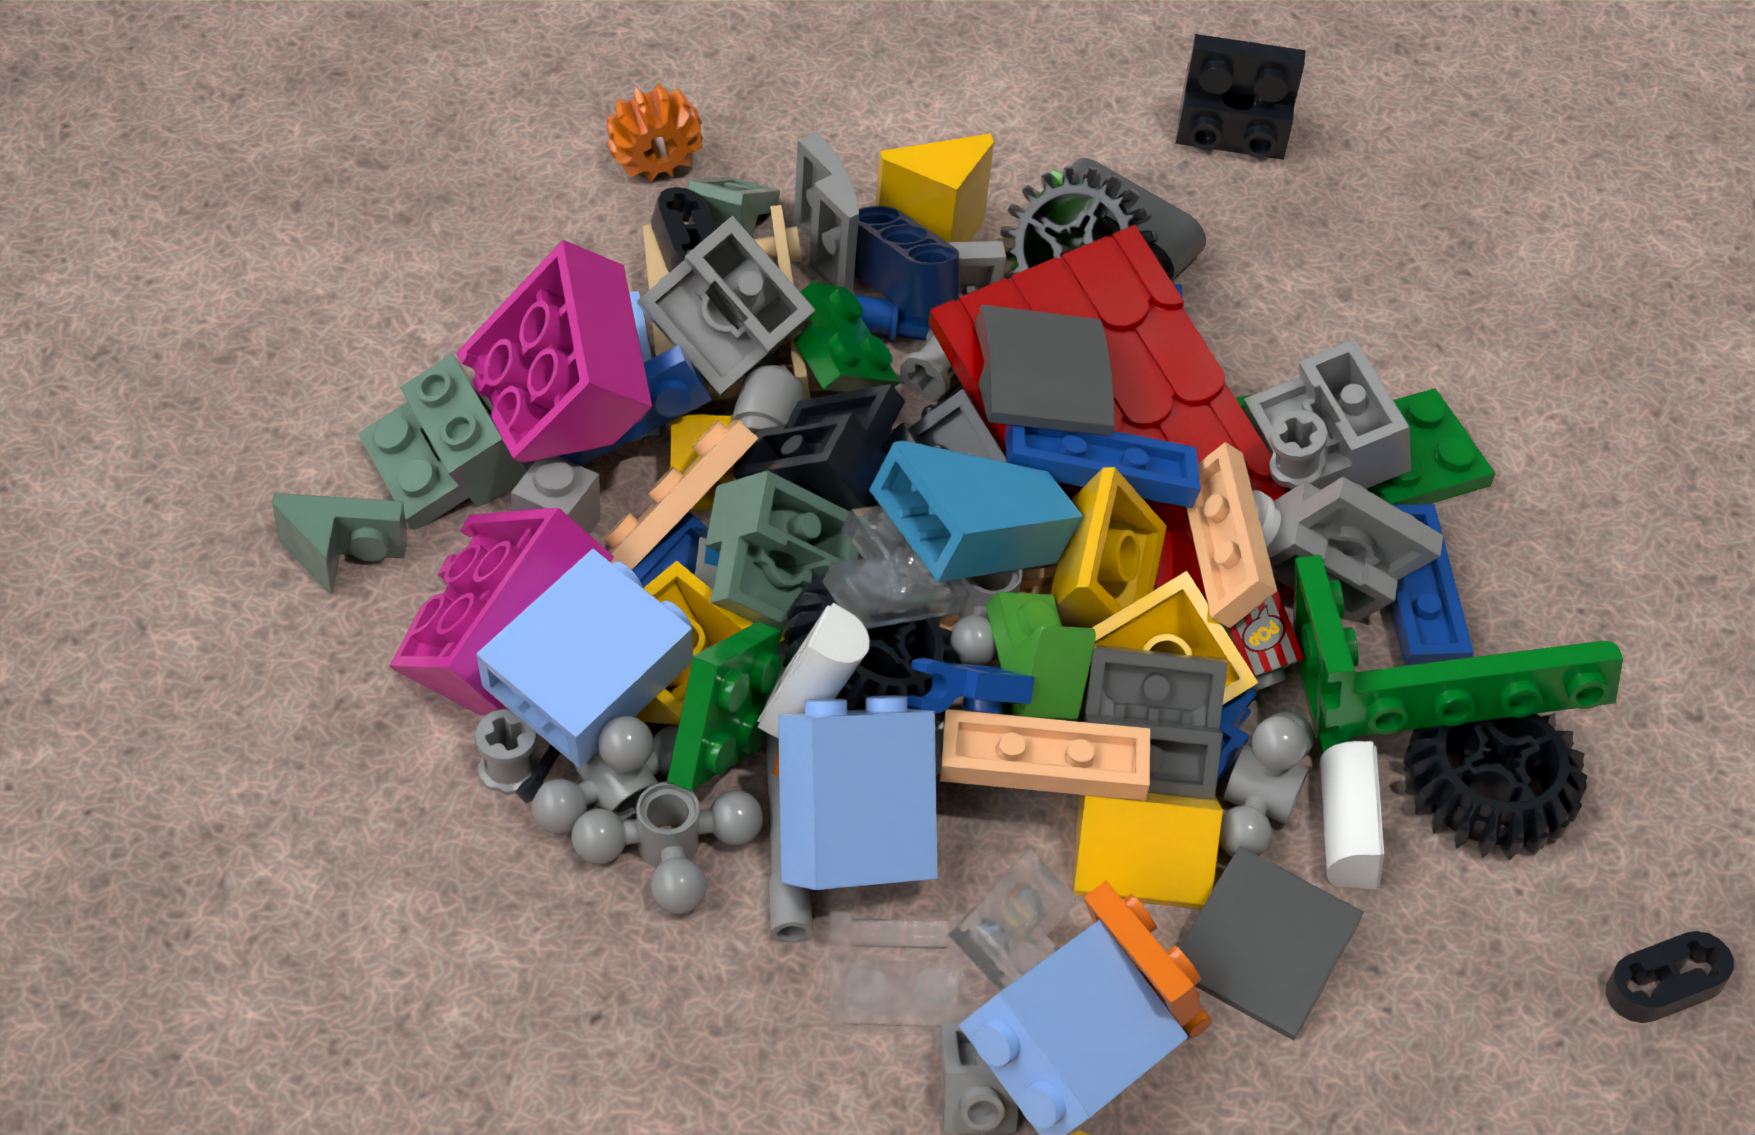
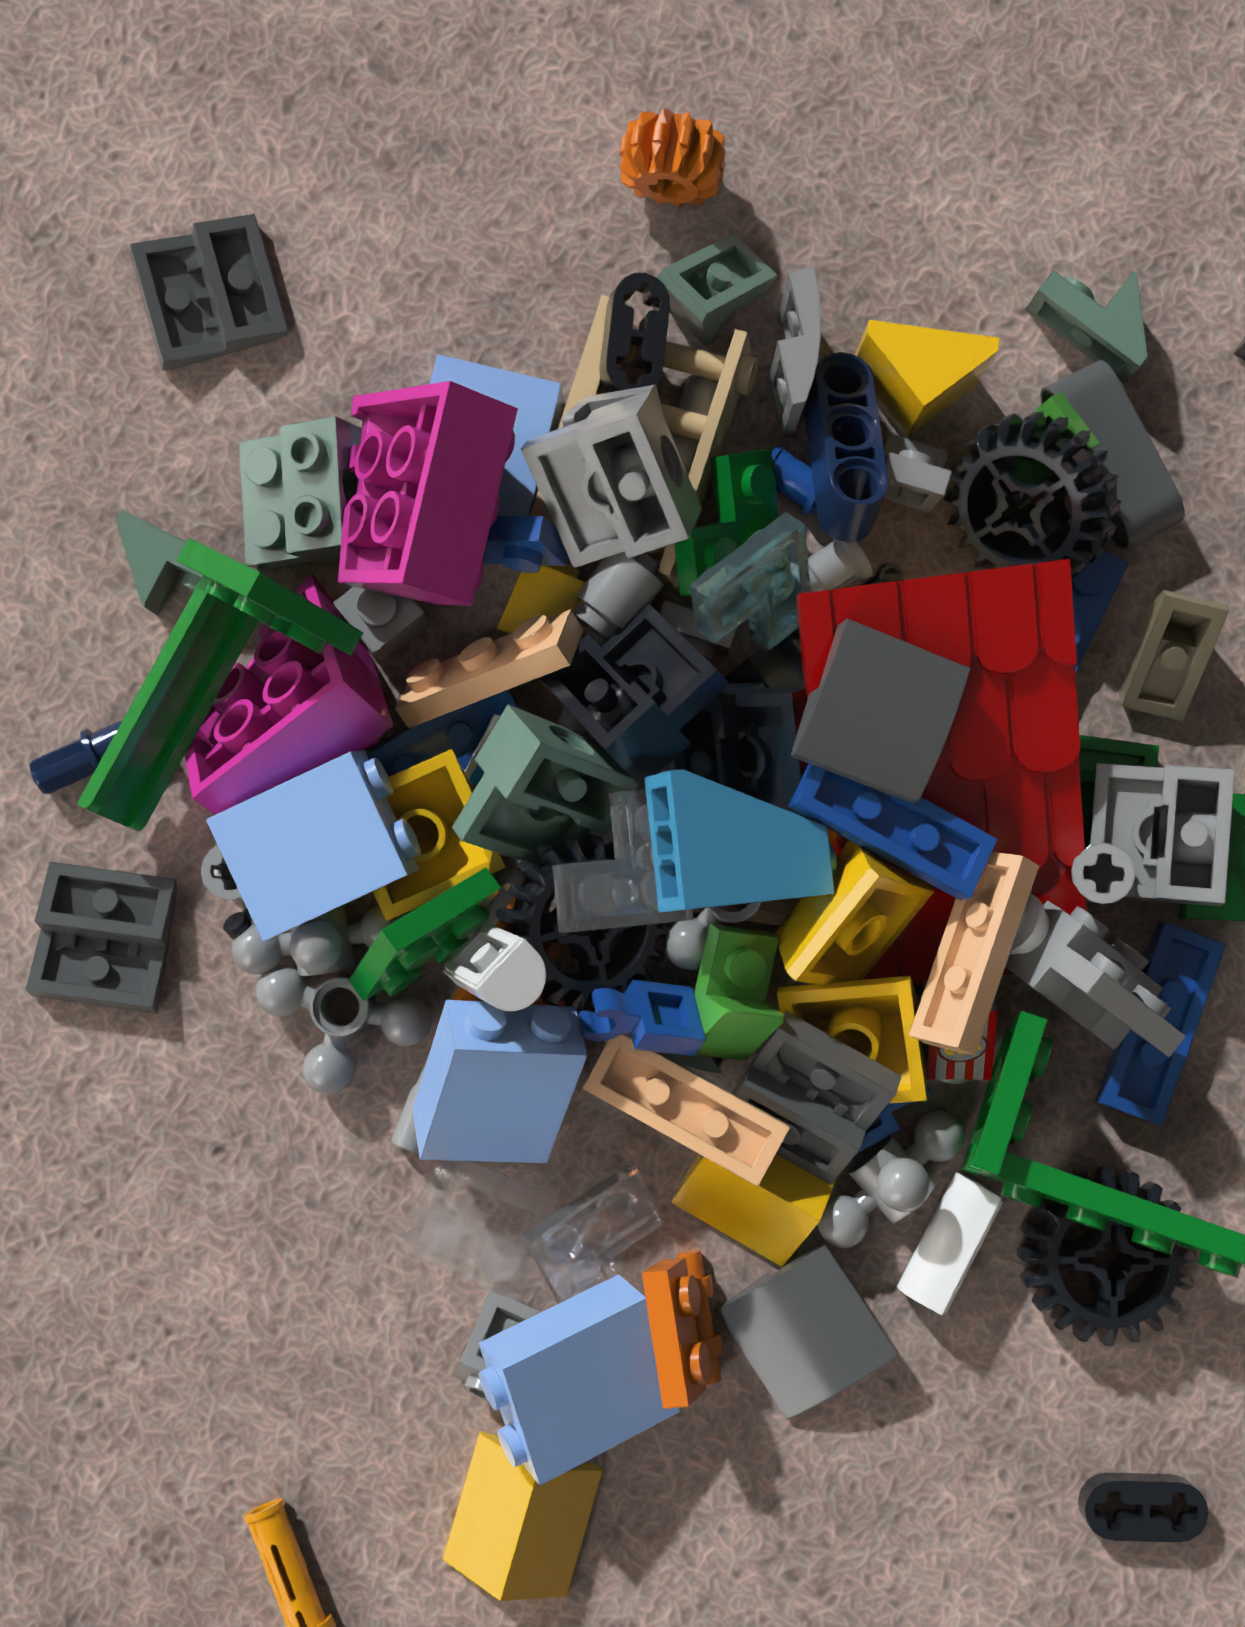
camera: 30 degrees right, 35 degrees up
none -> dark grey slope [25,862,177,1014]
none -> dark blue axle [29,720,123,794]
none -> green bracket [77,538,364,832]
none -> dark grey slope [129,214,288,371]
none -> clear light blue plate [689,512,811,651]
none -> sand green slope [1026,270,1148,384]
none -> dark tan slope [1119,590,1229,721]

